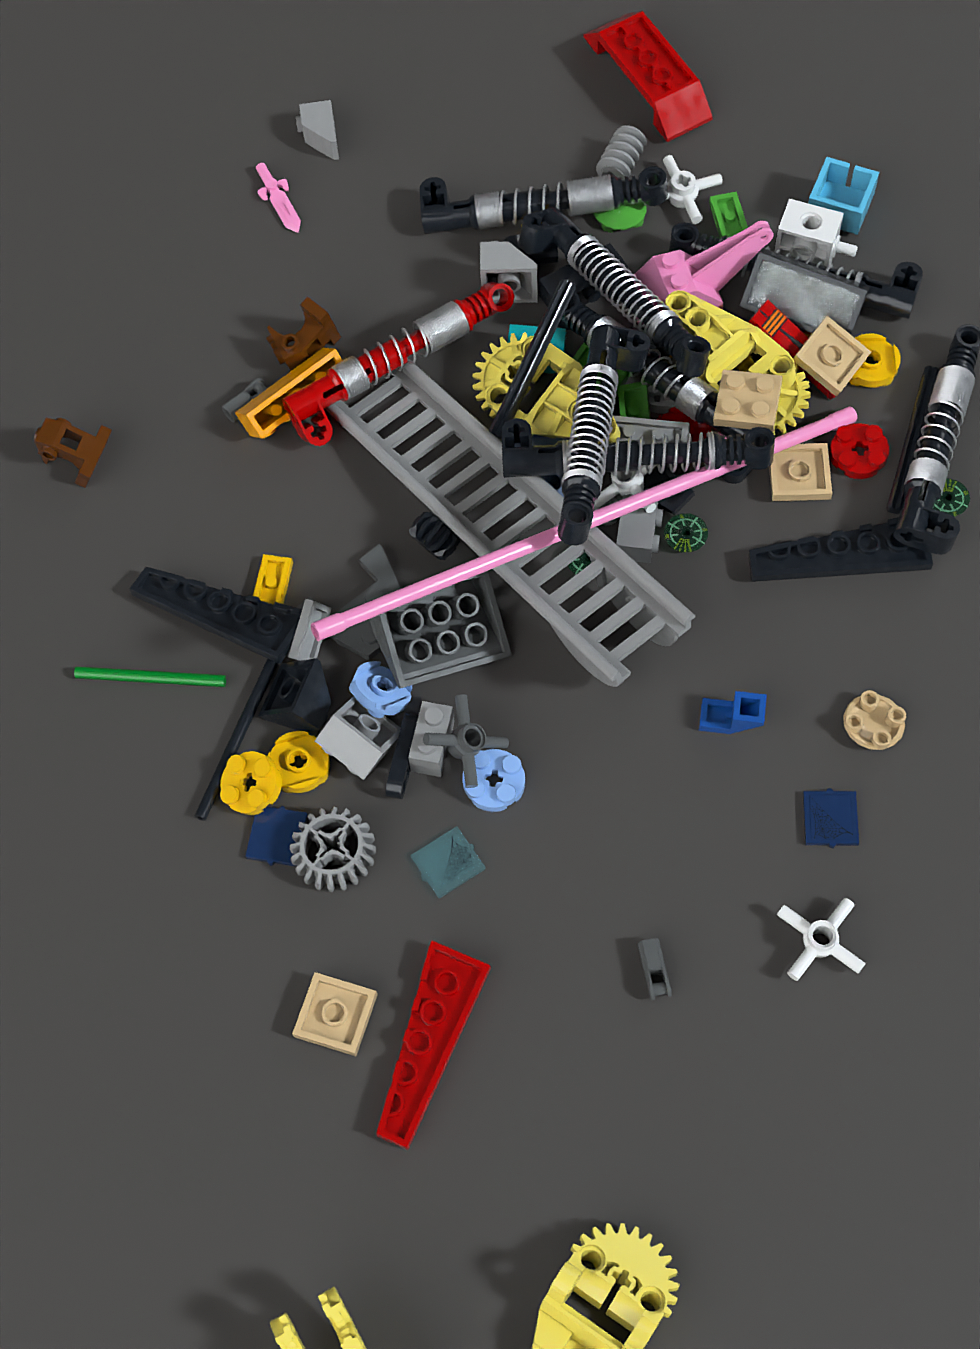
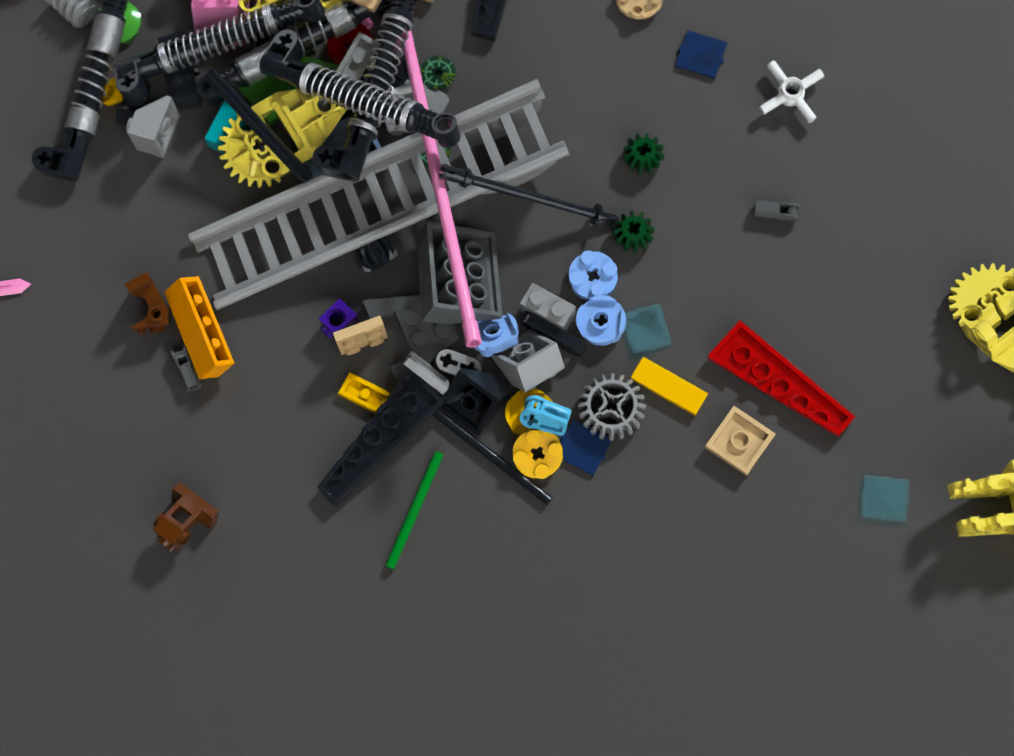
camera: 70 degrees left, 10 degrees up
red piece [282,282,514,446] -> none
dark grey bar [423,694,509,788] -> none
blue slope [699,691,767,734] -> none
none -> dark purple brick [318,298,359,339]
none -> tan plate [333,316,388,355]
none -> light grey beam [435,349,482,376]
none -> black bar [439,164,619,226]
none -> medium azure piece [520,395,571,436]
none -> light blue plate [576,295,627,346]
none -> dark green gear [613,210,655,253]
none -> dark green gear [623,132,664,175]
none -> yellow tile [630,357,708,416]
none -> clear light blue piece [860,475,911,522]

